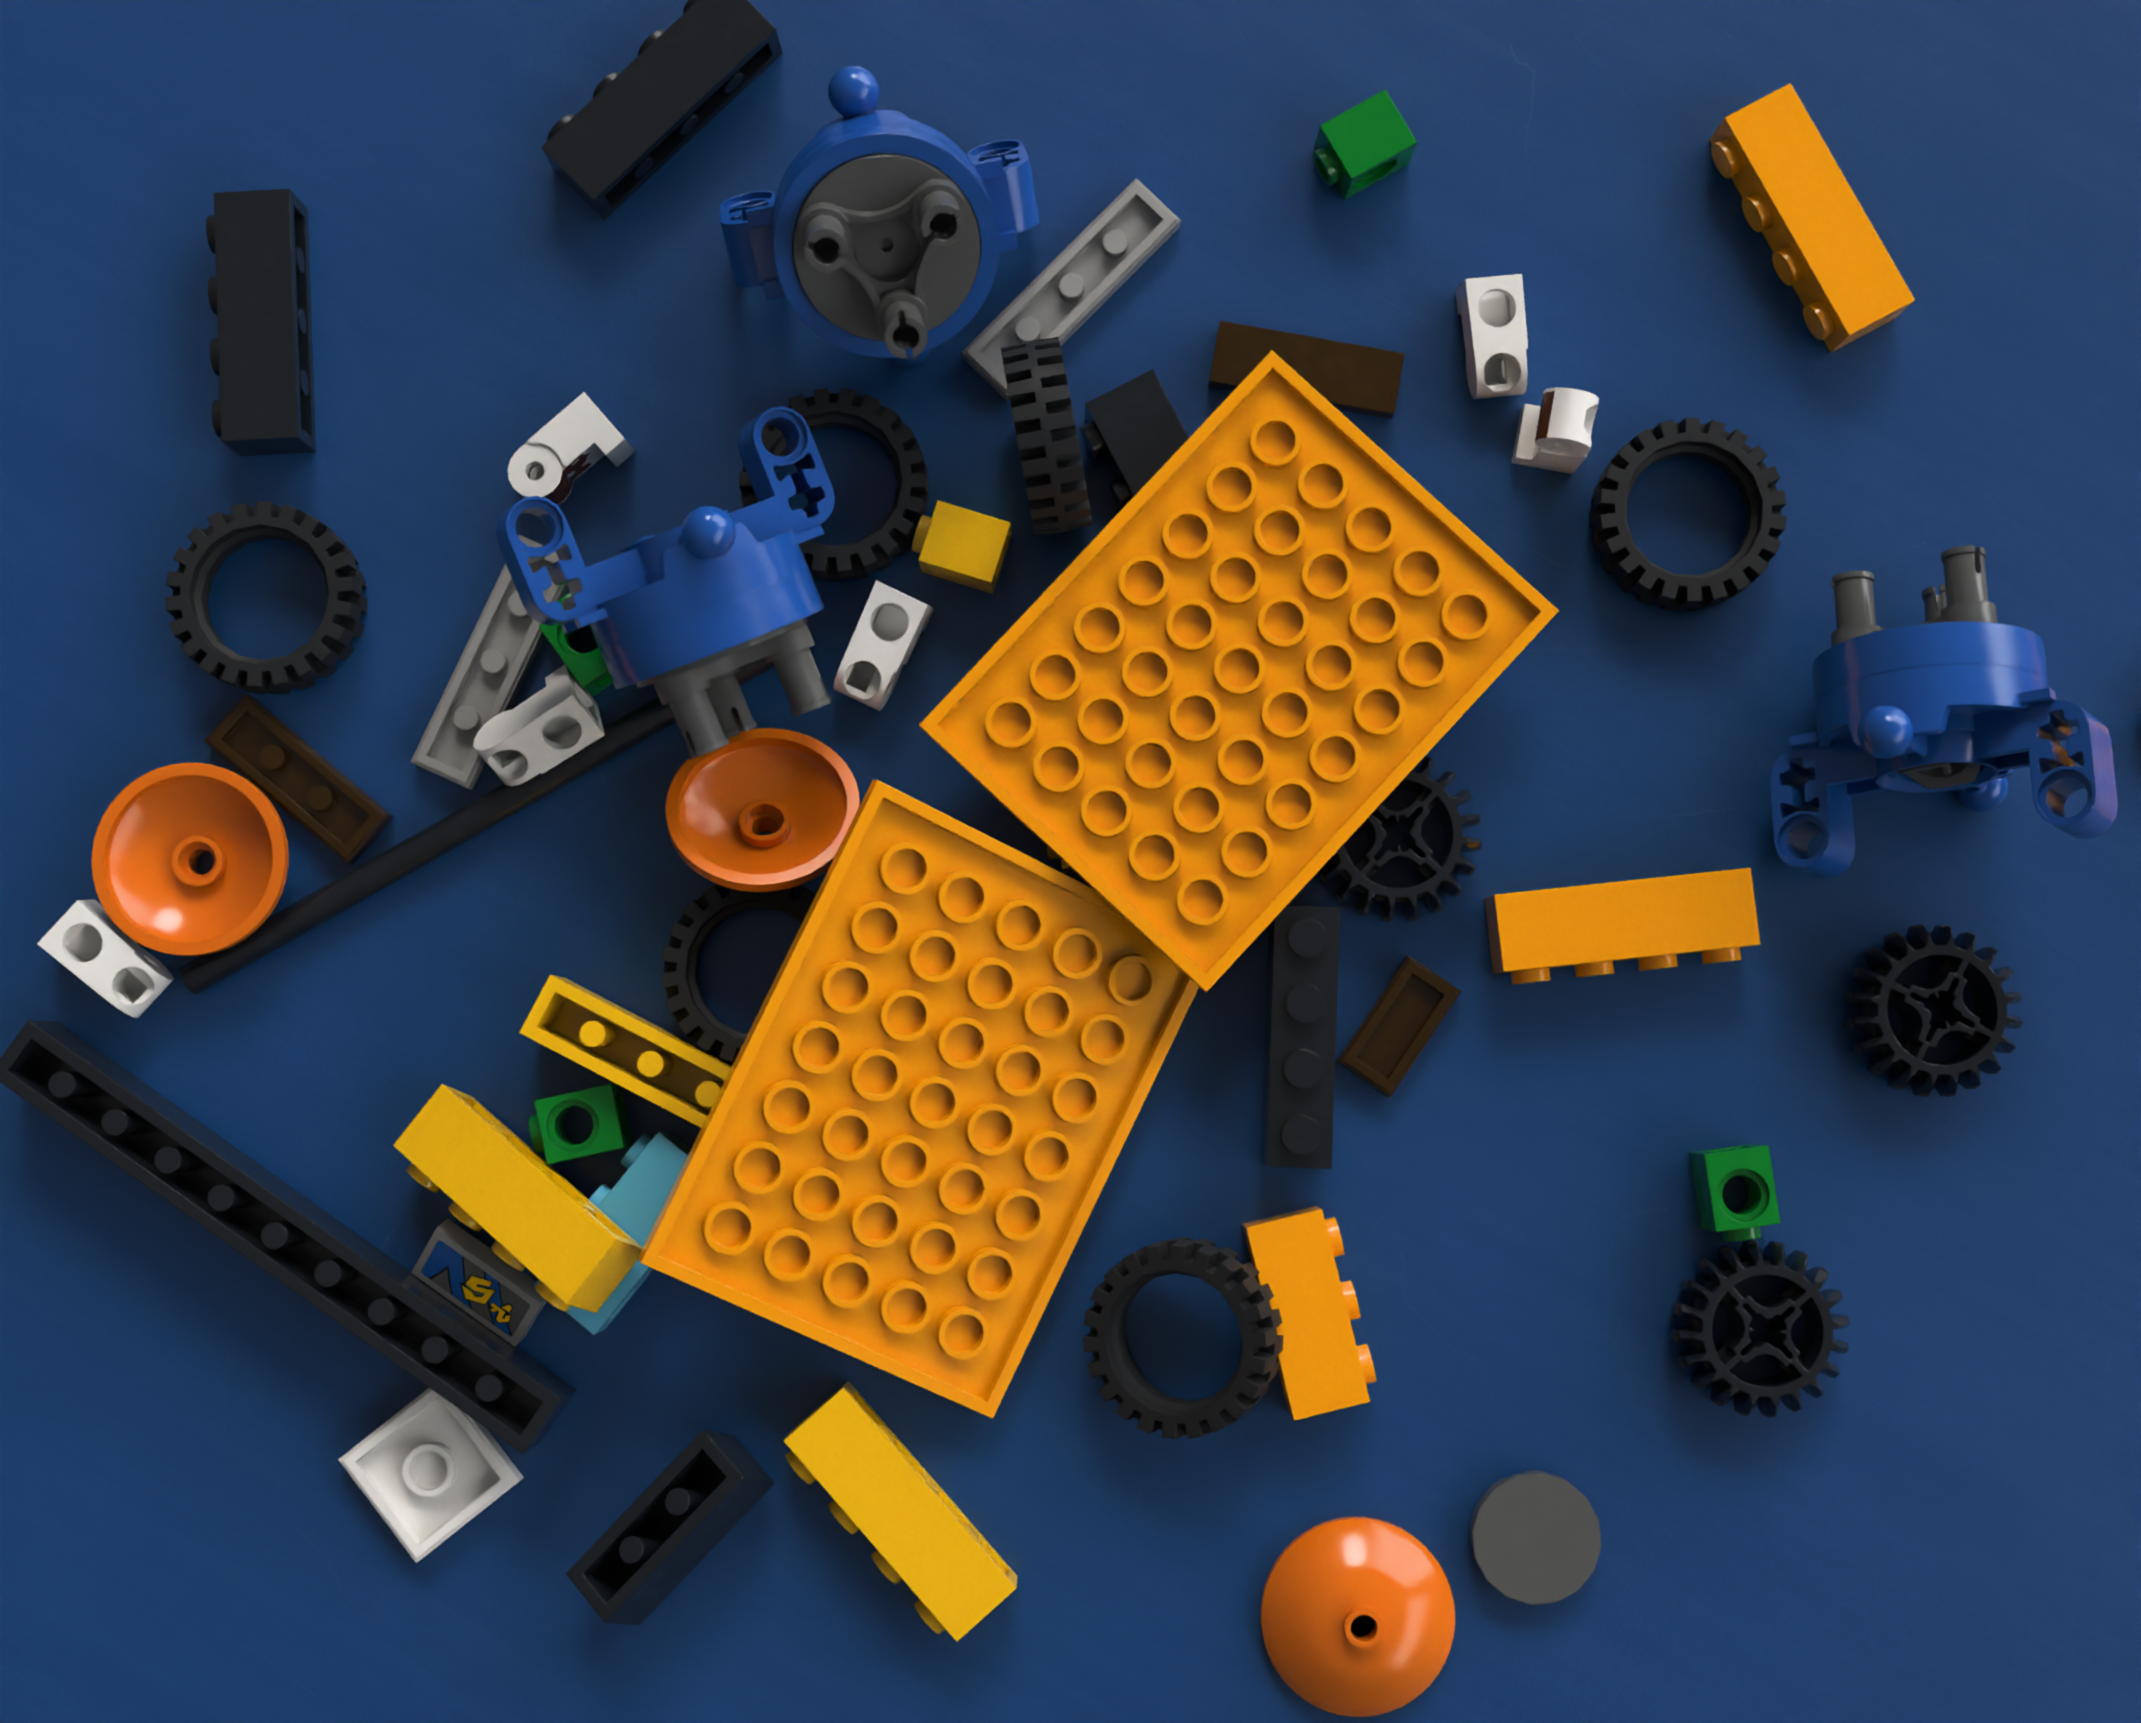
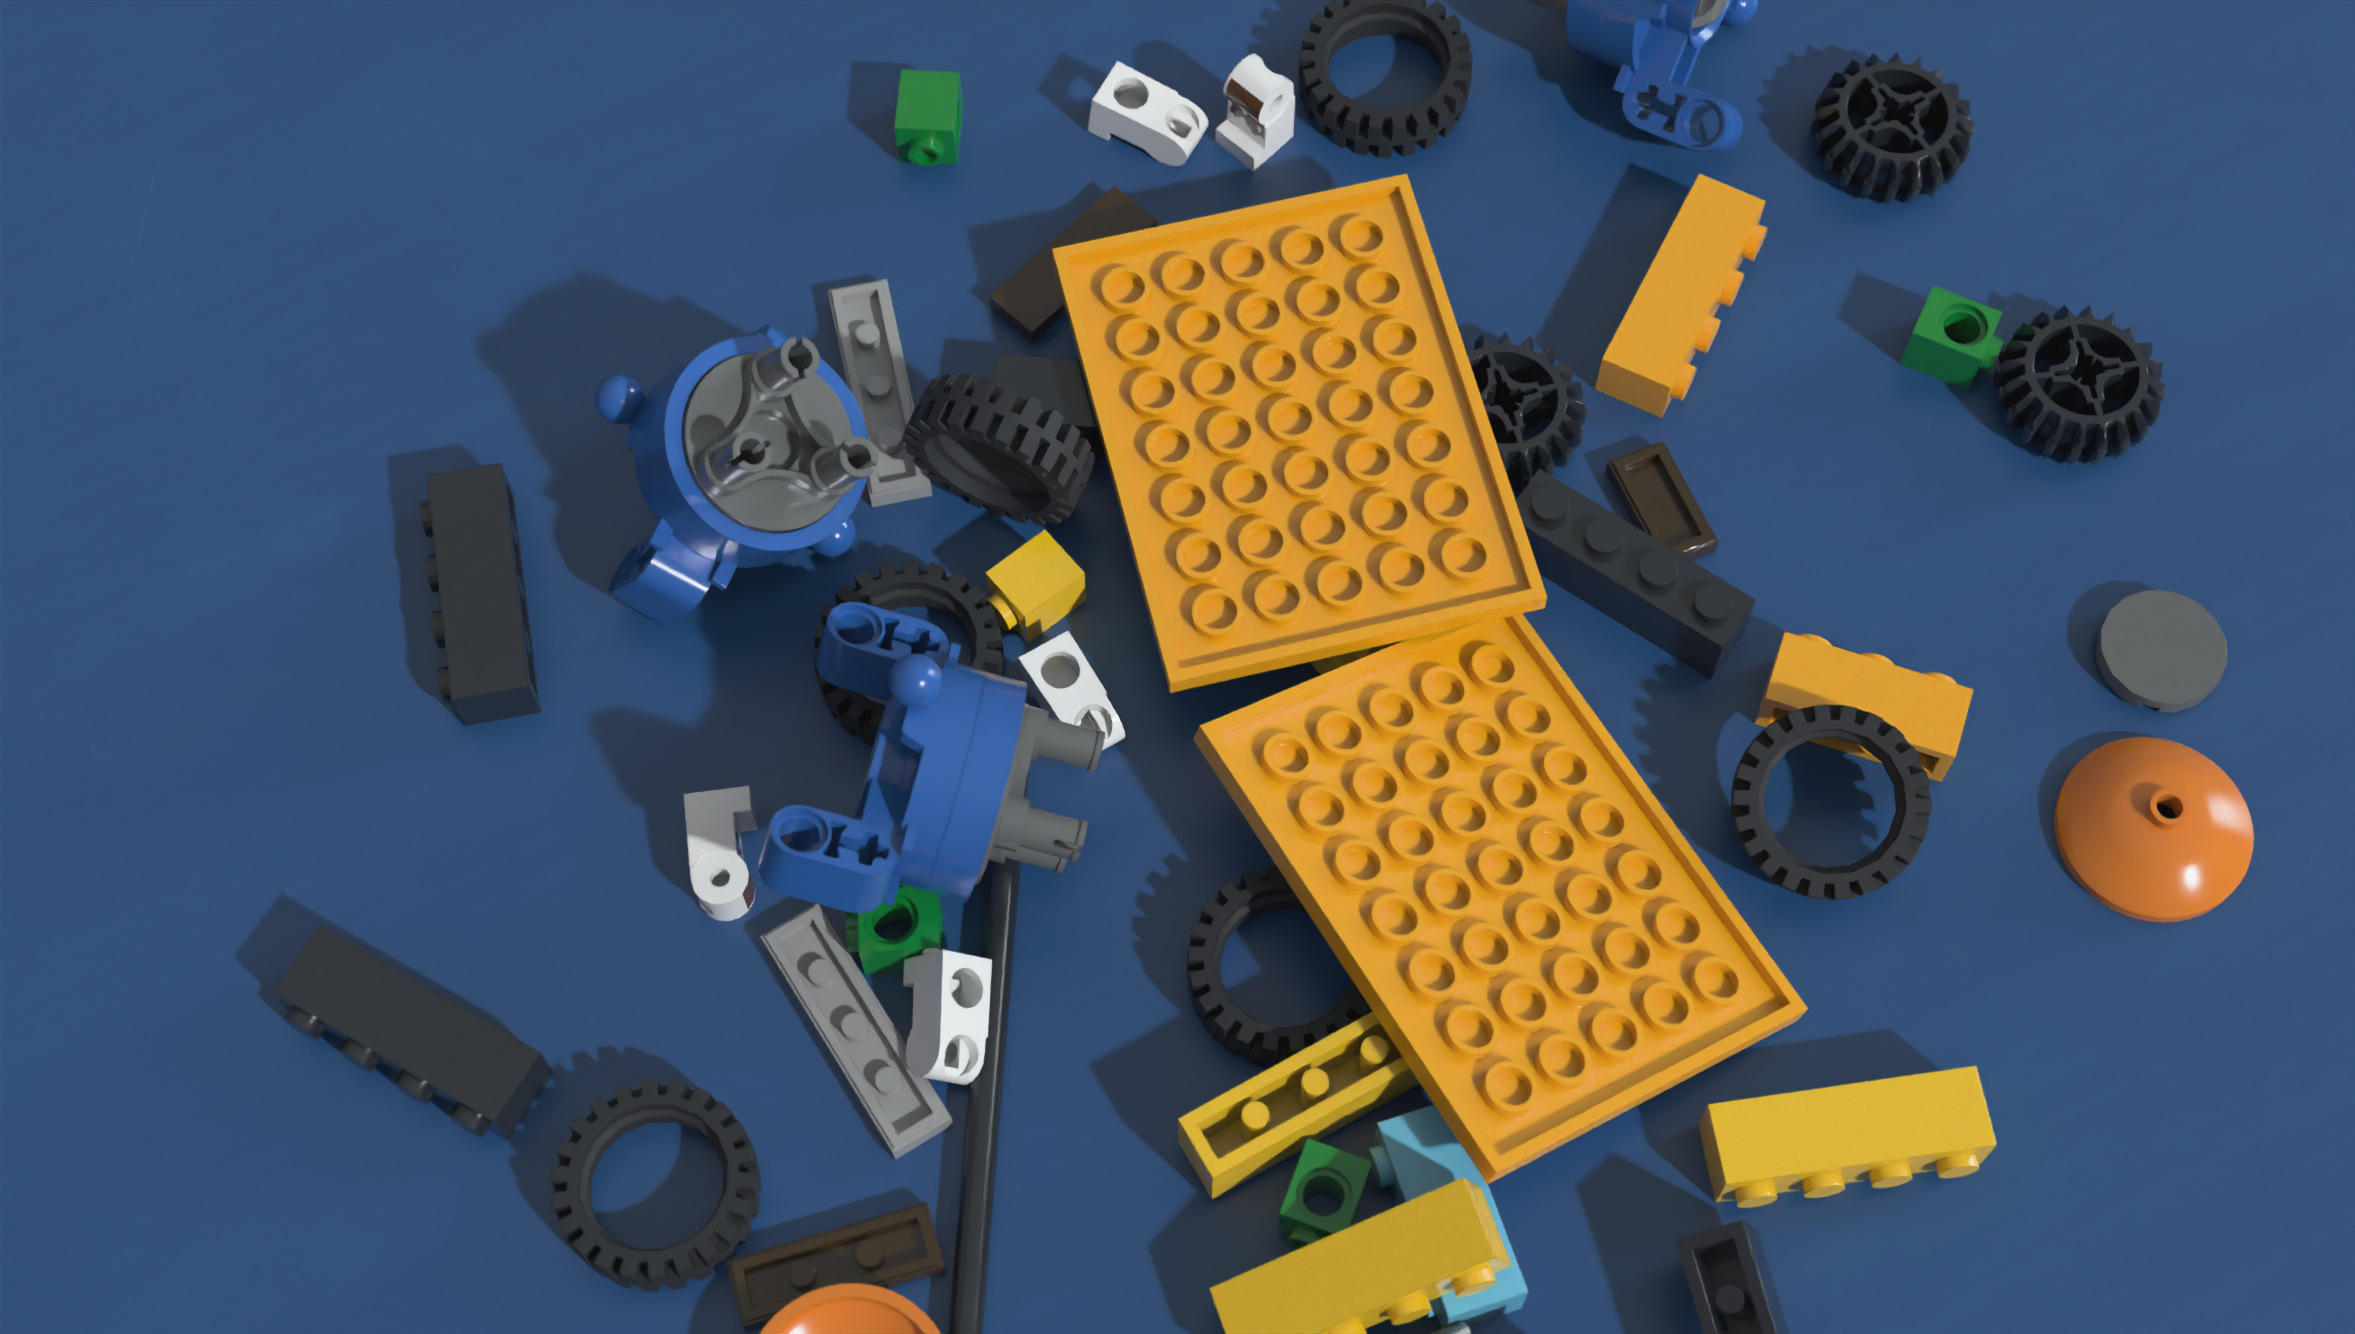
camera: 55 degrees left, 20 degrees down
orange dish [665,728,860,892] -> none

